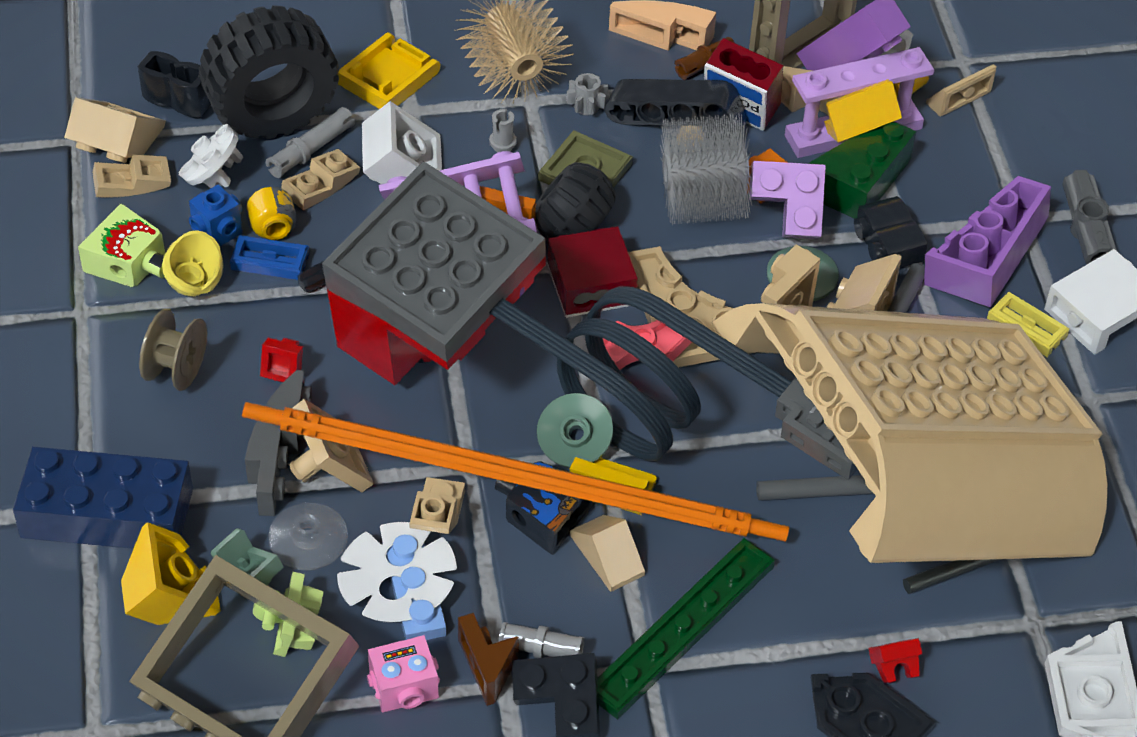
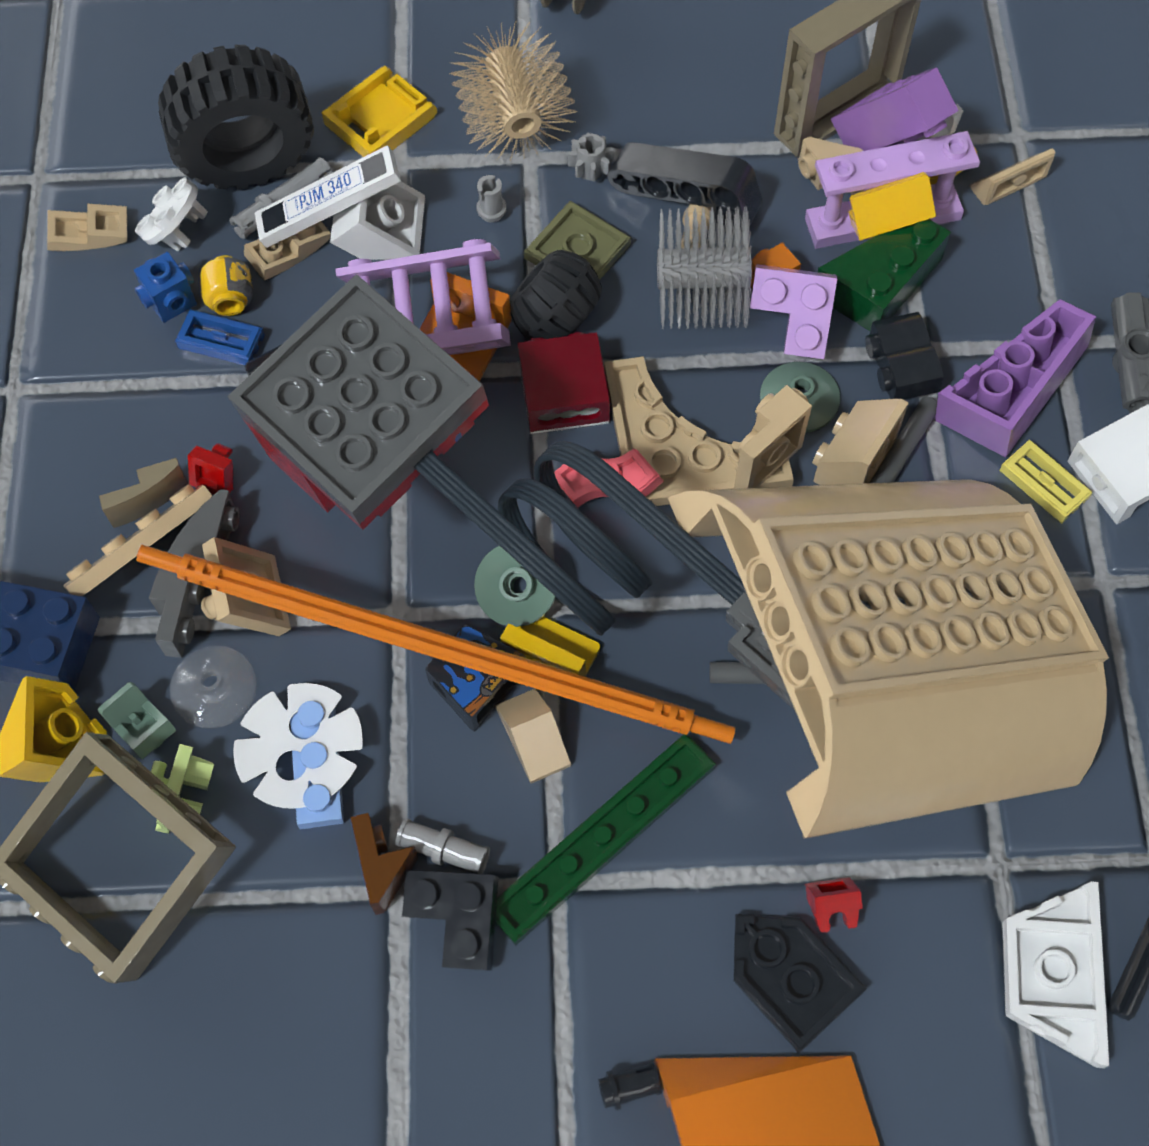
camera: 10 degrees right, 15 degrees up
tan slope [64,97,166,163] -> none
yellowish green torso [78,204,165,287] -> none
black brick [137,51,211,117] -> none
dark tan piece [139,309,208,391] -> none
light yellow hair [162,230,223,297] -> none
bright pink head [367,635,440,713] -> none
tan slope [409,477,465,534] -> none
light nougat slope [609,0,716,51] -> none
reddish brown axle [674,37,734,80] -> none
dark red piece [704,38,784,131] -> none
none -> tan plate [63,484,212,596]
none -> dark tan slope [99,458,188,528]
none -> tile [255,145,401,248]

